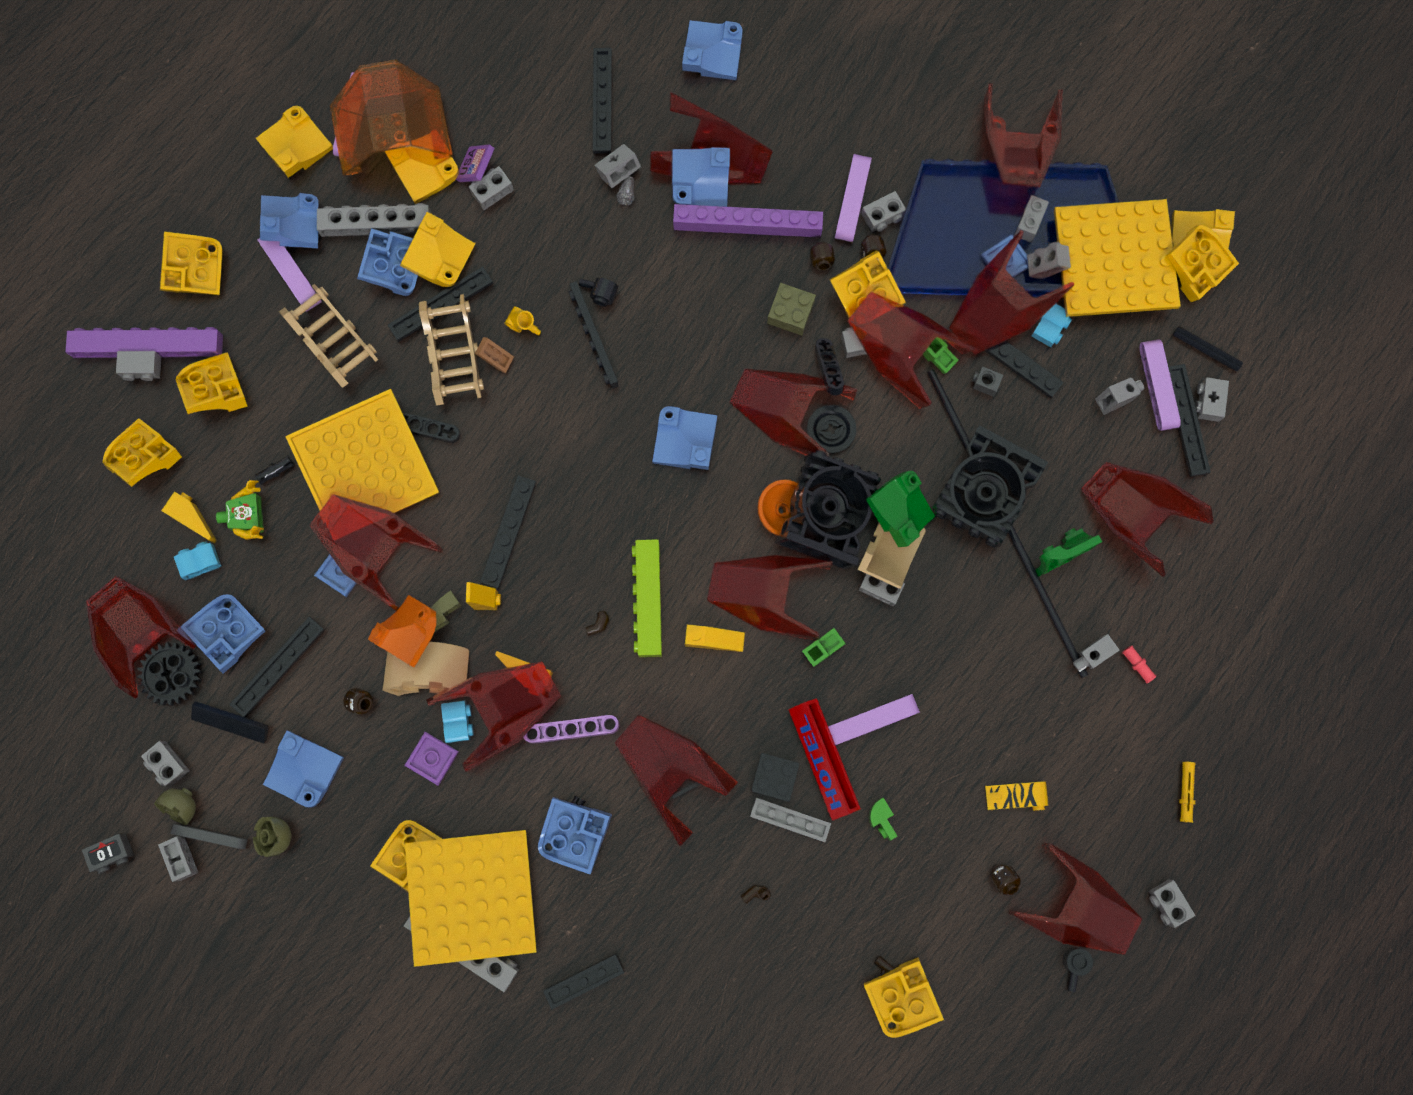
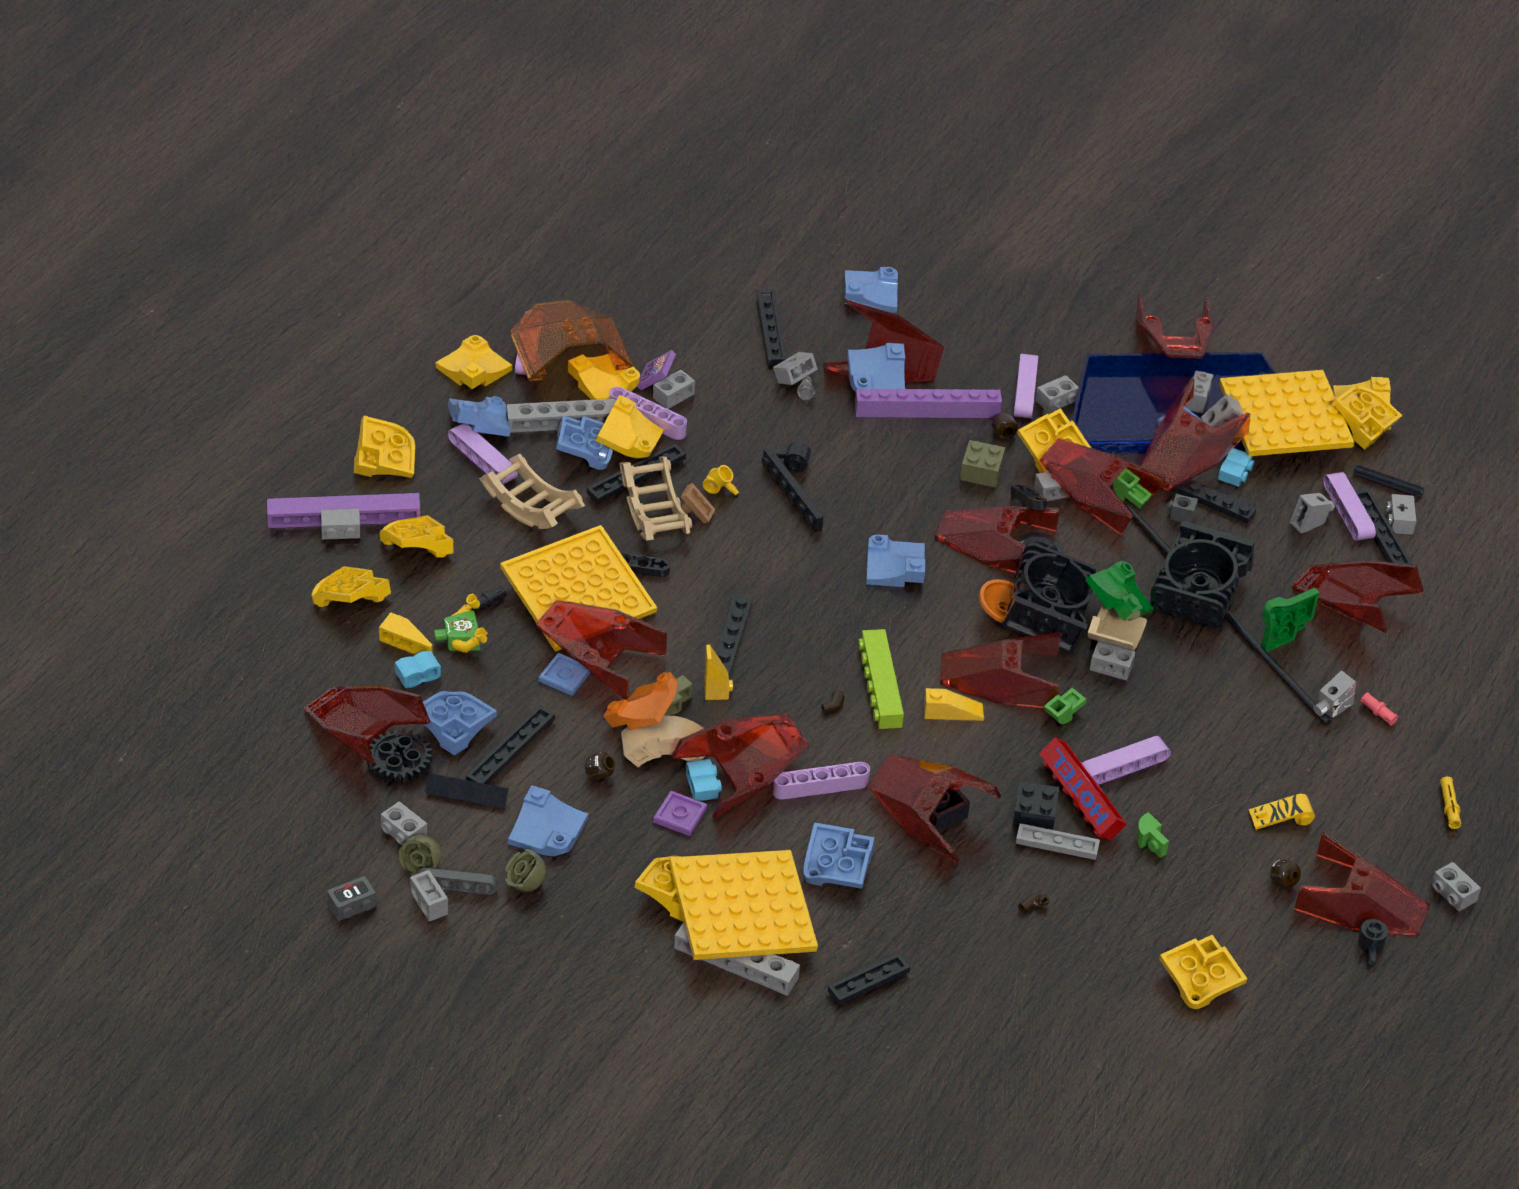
camera: 10 degrees left, 35 degrees down
none -> lavender beam [609,387,687,440]

